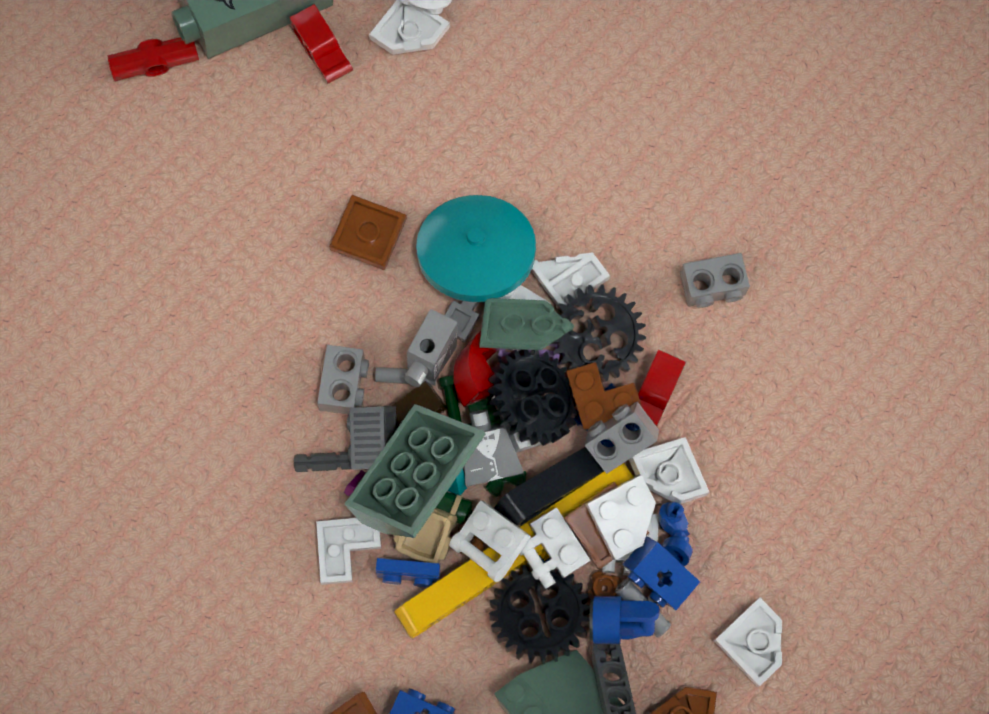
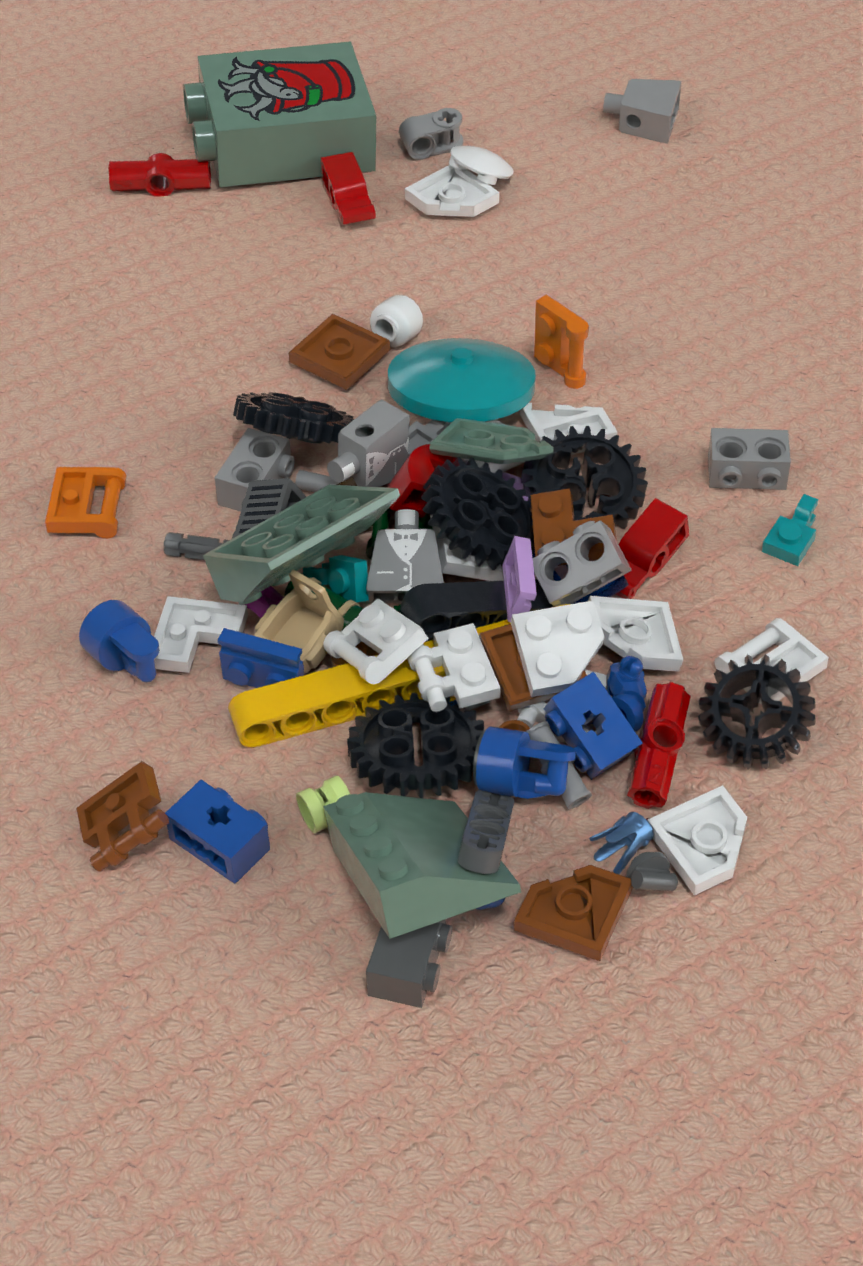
camera: 20 degrees right, 25 degrees down
none -> orange plate [45,467,127,539]
none -> blue piece [79,600,160,683]
none -> black gear [233,392,354,444]
none -> yellowish green wheel [296,775,350,833]
none -> white head [370,295,423,347]
none -> lavender tile [502,536,537,622]
none -> orange plate [534,294,589,389]
none -> flat silver piece [589,812,654,874]
none -> dark grey plate [626,852,678,891]
none -> red piece [627,682,691,809]
none -> black gear [698,654,816,770]
none -> white plate [714,618,829,705]
none -> teal plate [762,494,818,566]

